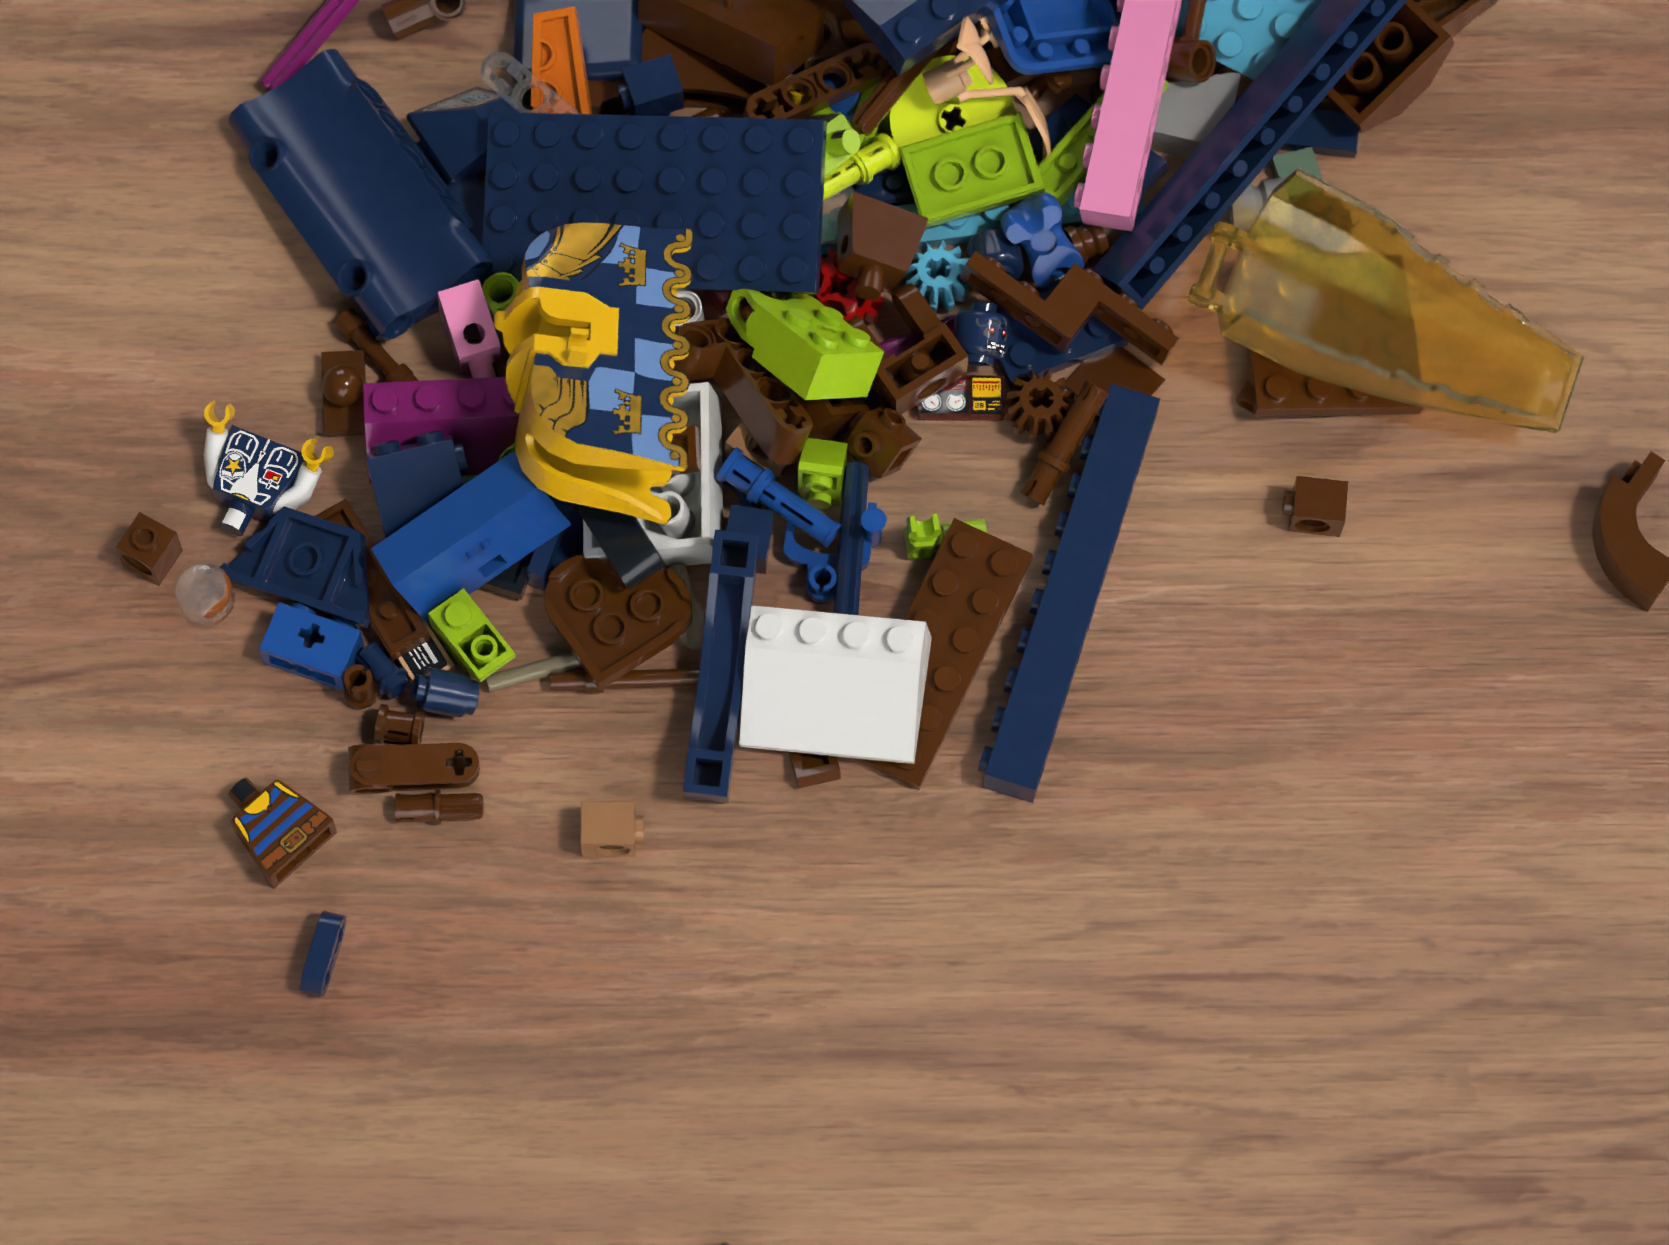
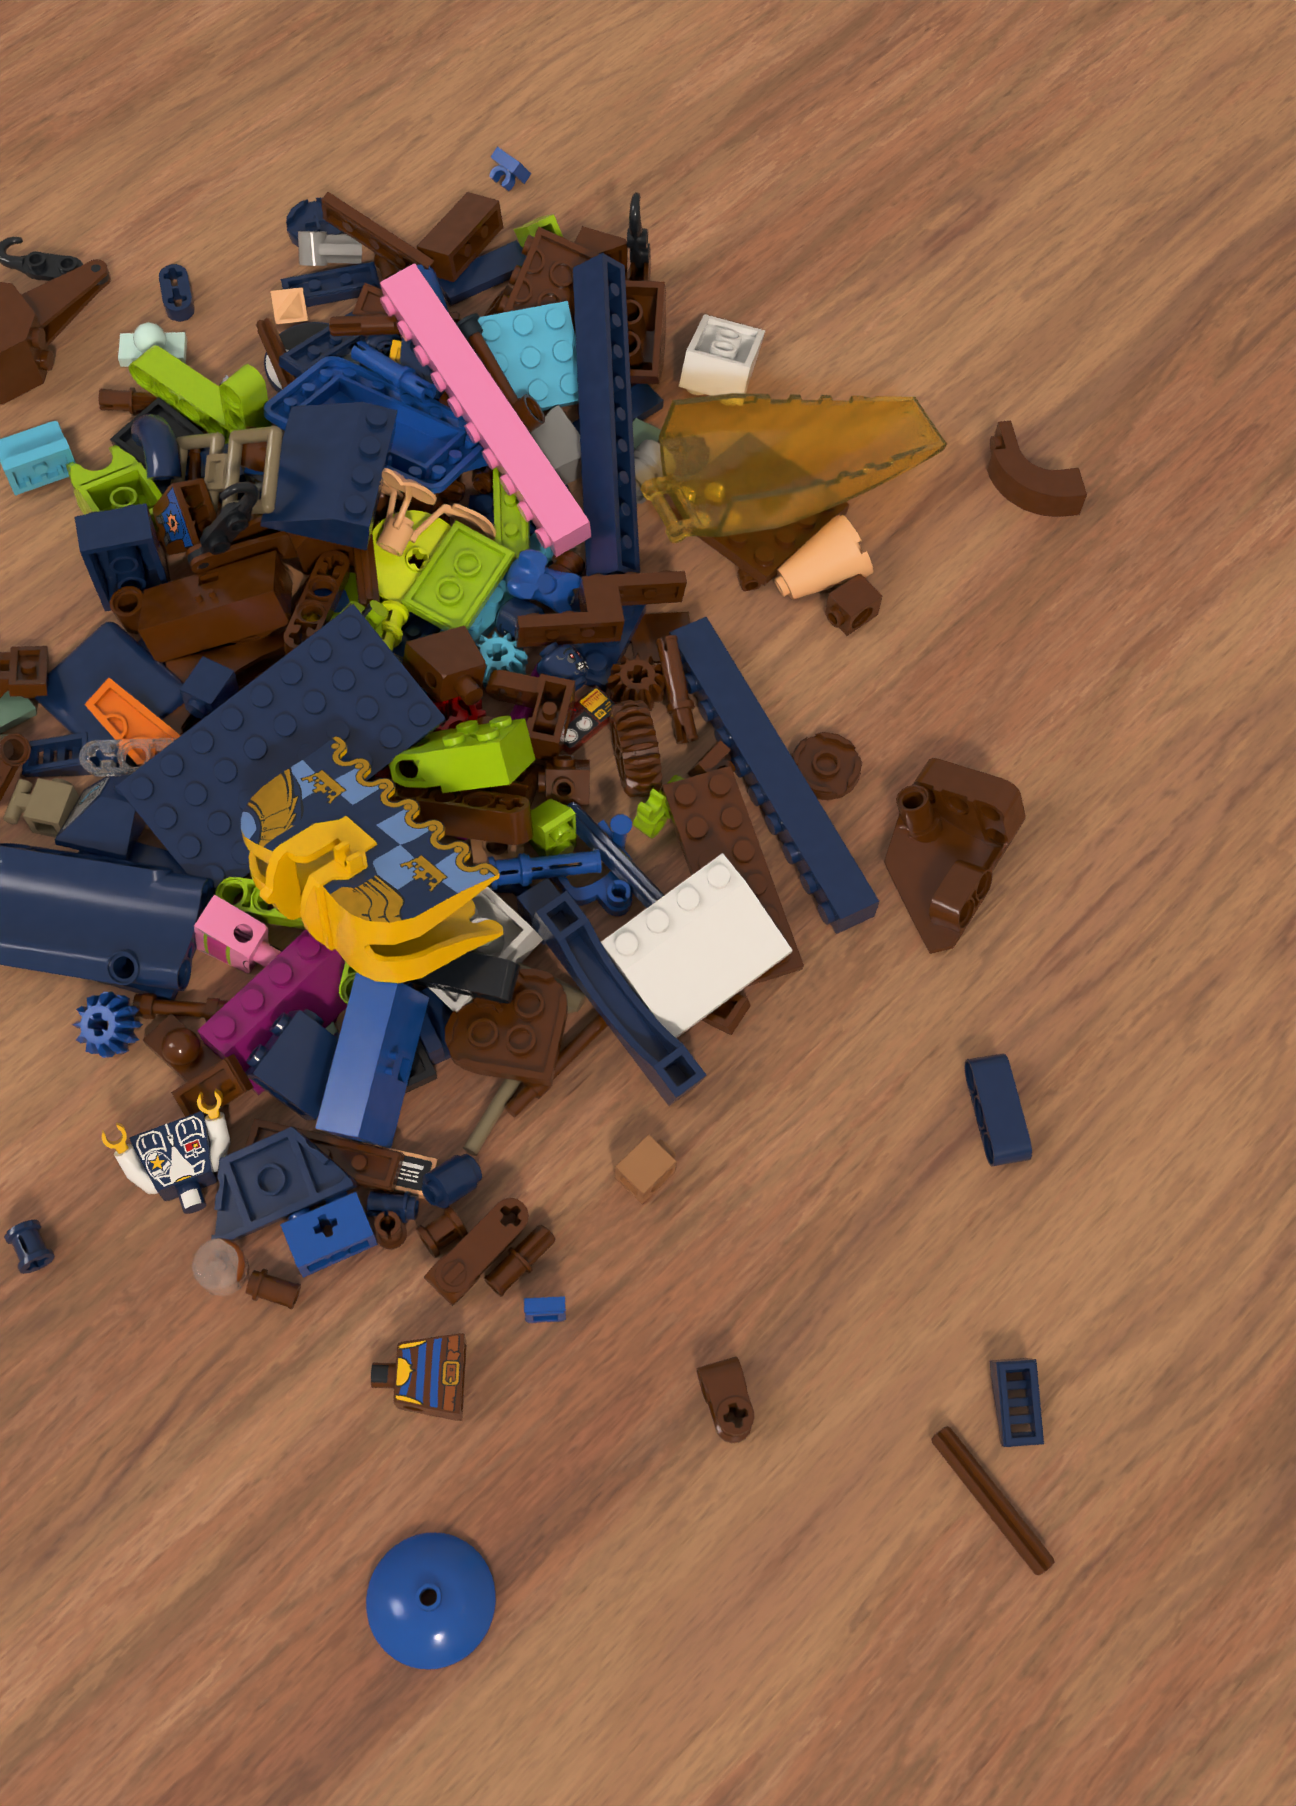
camera: 45 degrees left, 5 degrees down
reddish brown brick [116,512,183,586] -> none
dark blue beam [300,911,347,997] -> none
lime slope [428,588,516,682] -> none
none -> dark tan brick [3,778,79,838]
none -> dark blue bush [4,1219,55,1274]
none -> dark blue slope [22,732,102,777]
none -> blue gear [72,992,143,1058]
none -> reddish brown tile [171,1054,254,1117]
none -> reddish brown pin [246,1269,301,1310]
none -> blue dish [366,1532,496,1670]
none -> blue tile [524,1296,566,1323]
none -> reddish brown gear [609,700,662,798]
none -> white slope [679,314,765,404]
none -> reddish brown tile [687,740,736,777]
none -> reddish brown piece [697,1356,755,1443]
none -> light nougat cone [774,514,873,600]
none -> reddish brown tile [792,732,862,801]
none -> reddish brown panel [884,758,1026,954]
none -> dark blue beam [965,1053,1032,1167]

